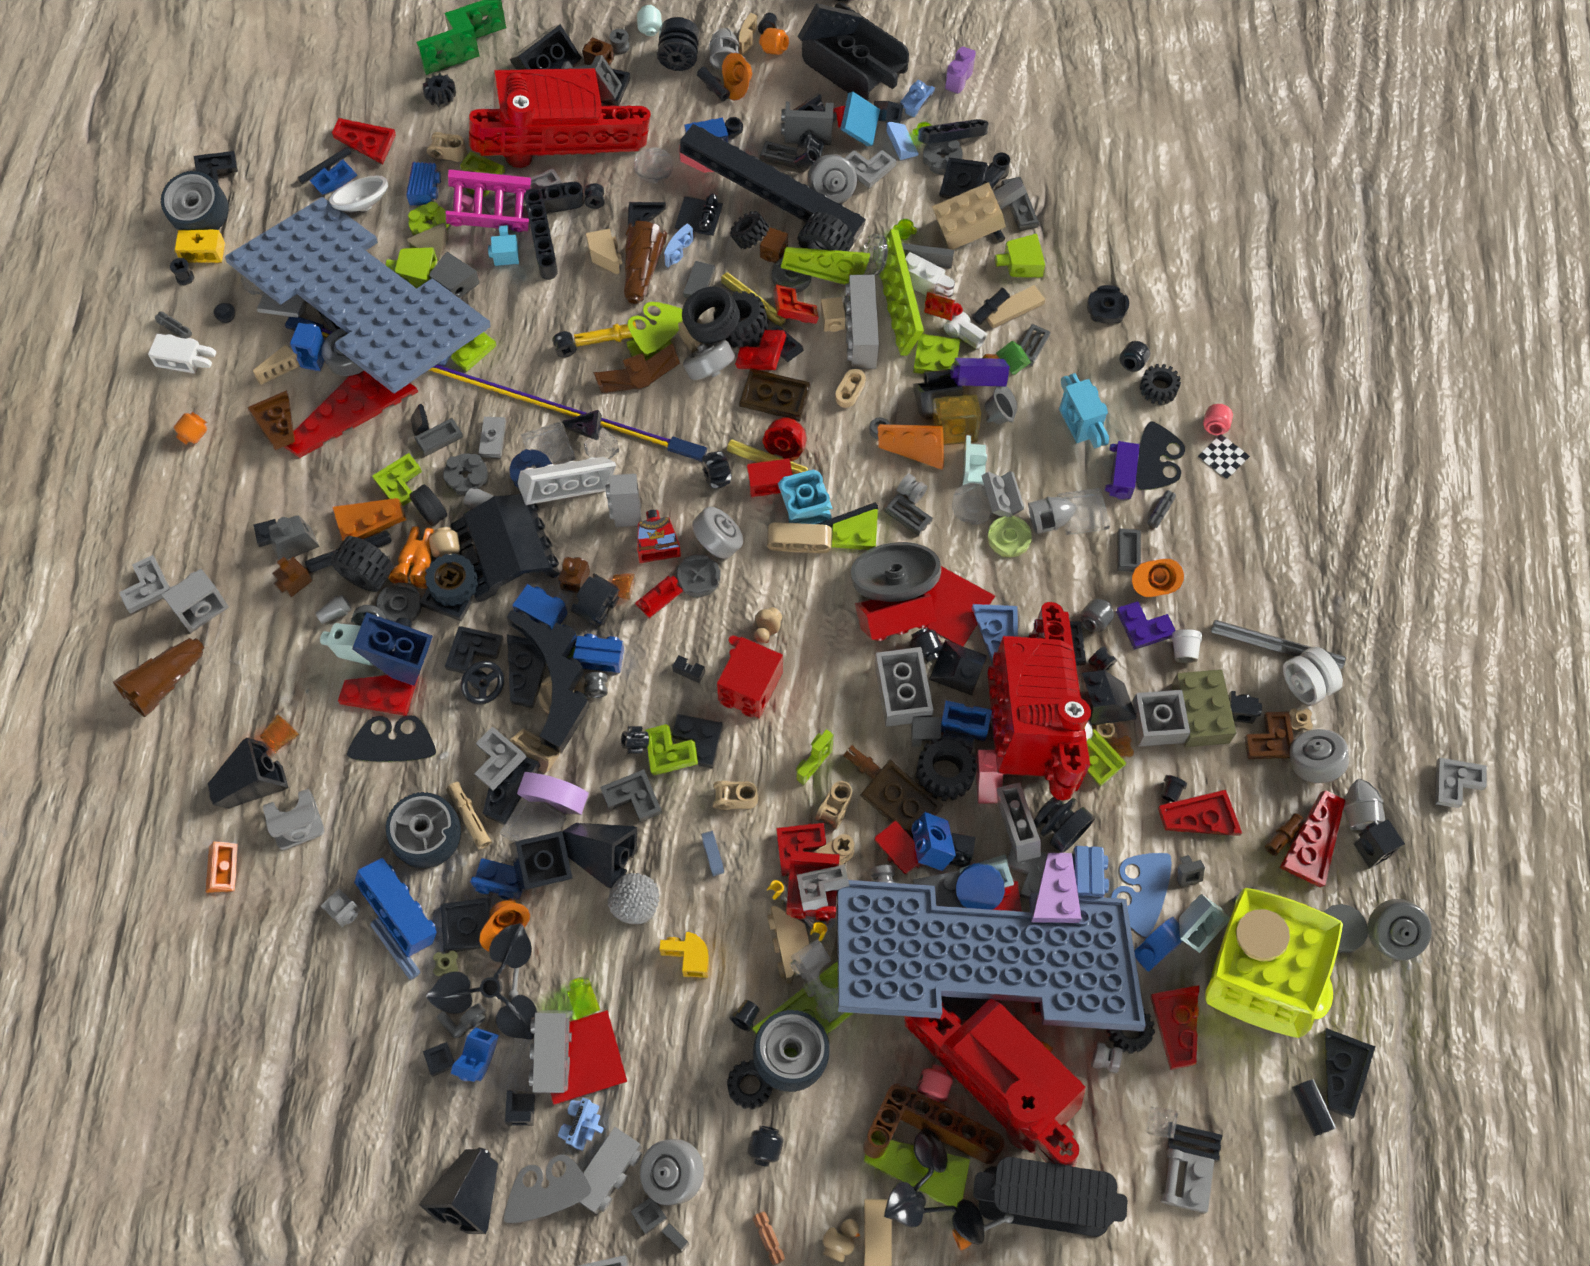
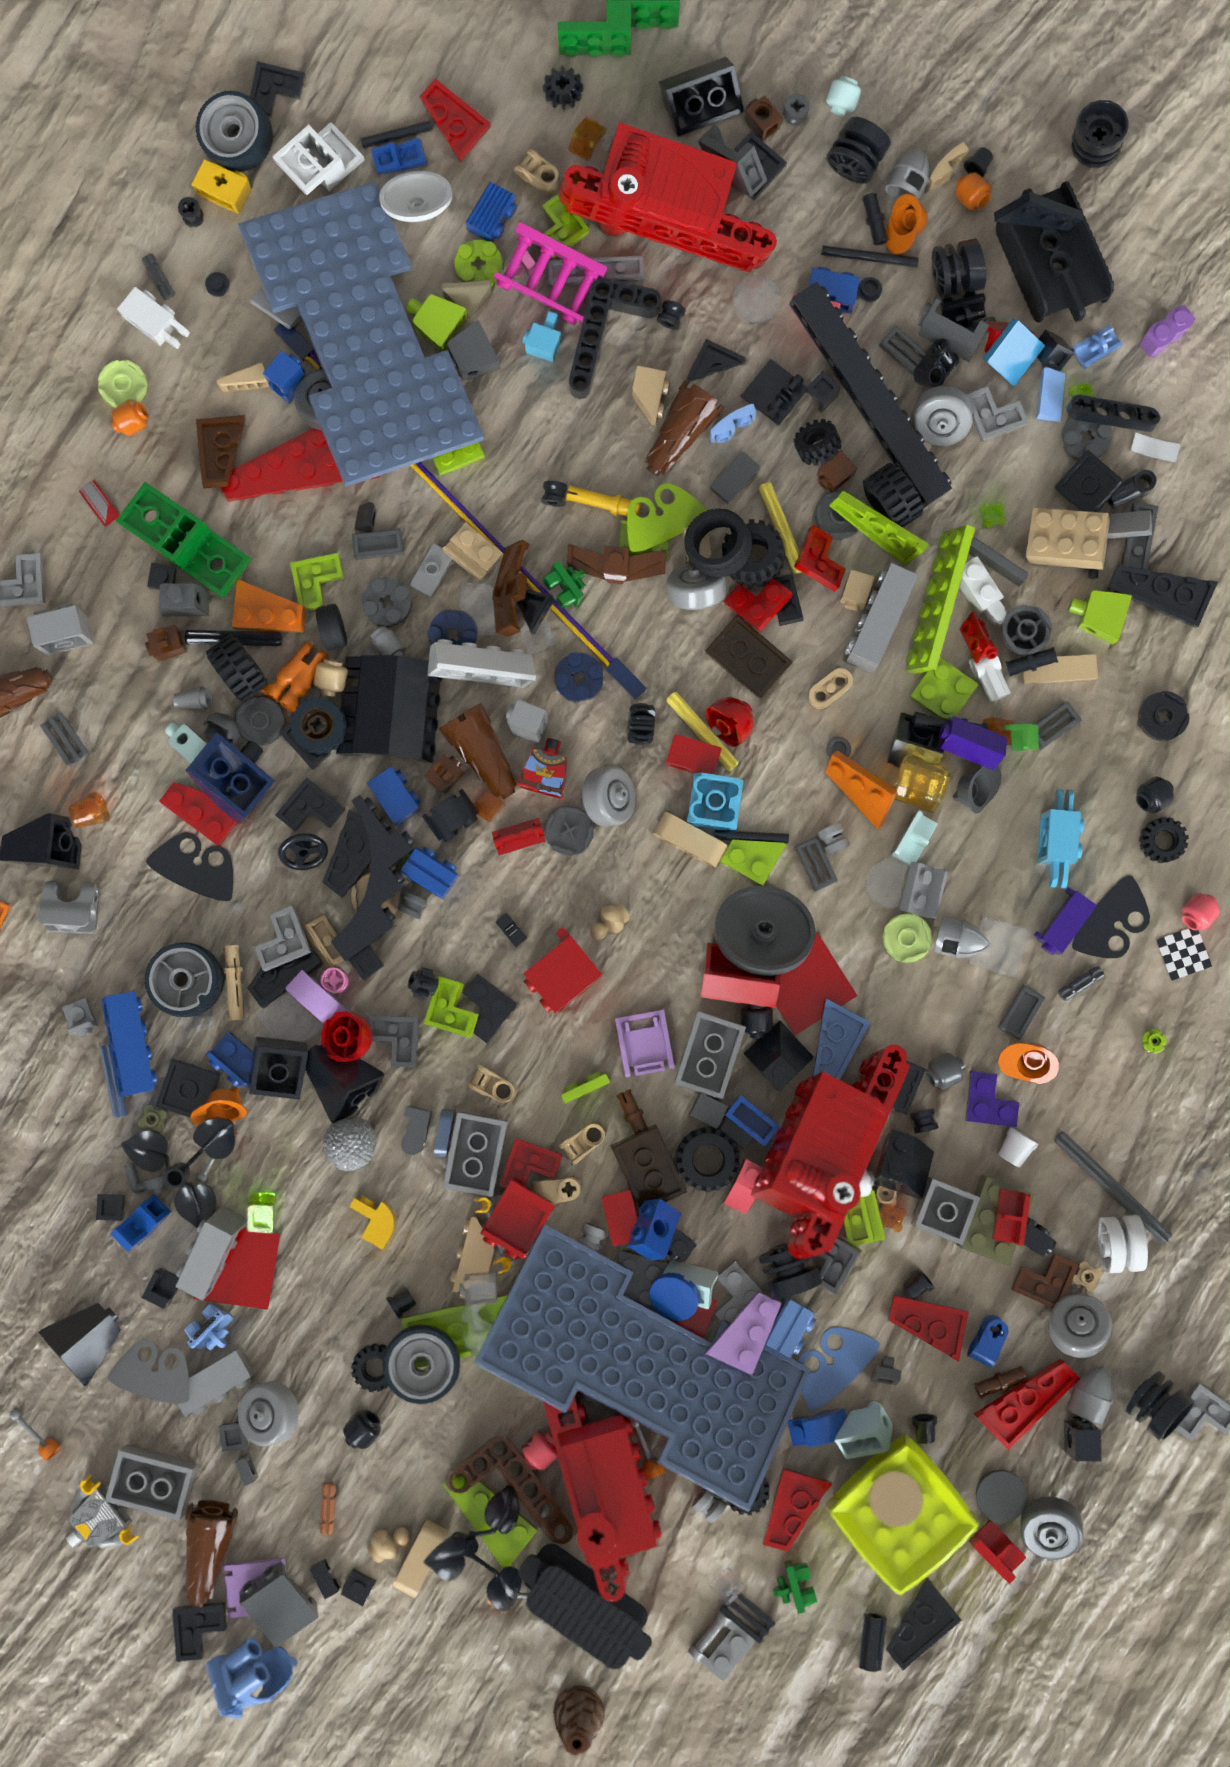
camera: 30 degrees right, 20 degrees up
light grey plate [797,865,849,911] -> none
clear tile [862,233,888,276] -> none
light grey brick [997,783,1041,862] -> none
none -> dark grey tile [40,711,89,766]
none -> sticker [79,480,120,527]
none -> yellowish green tile [98,360,148,408]
none -> green bracket [116,482,252,599]
none -> white bracket [272,122,364,195]
none -> bright pink wheel [321,968,349,993]
none -> red cylinder [321,1011,372,1062]
none -> black plate [349,946,384,981]
none -> dark grey leg [401,1106,433,1155]
none -> reddish brown cone [439,703,517,800]
none -> tan plate [442,522,503,582]
none -> light grey brick [443,1112,509,1197]
none -> reddish brown plate [492,540,529,637]
none -> green hips [542,560,586,609]
none -> dark blue plate [554,652,603,703]
none -> clear orange bracket [568,117,607,161]
none -> lavender container [615,1010,675,1078]
none -> green hips [772,1560,817,1614]
none -> black panel [805,371,841,413]
none -> dark grey plate [819,1236,862,1295]
none -> black bar [821,245,919,267]
none -> black wheel [932,238,986,299]
none -> blue piece [967,1315,1009,1368]
none -> red panel [969,1520,1026,1584]
none -> red panel [992,1188,1031,1246]
none -> dark grey cylinder [1001,605,1052,655]
none -> black wing [1107,565,1218,628]
none -> black wheel [1125,1371,1195,1442]
none -> white sticker [1131,433,1180,462]
none -> lime plate [1142,1028,1167,1053]

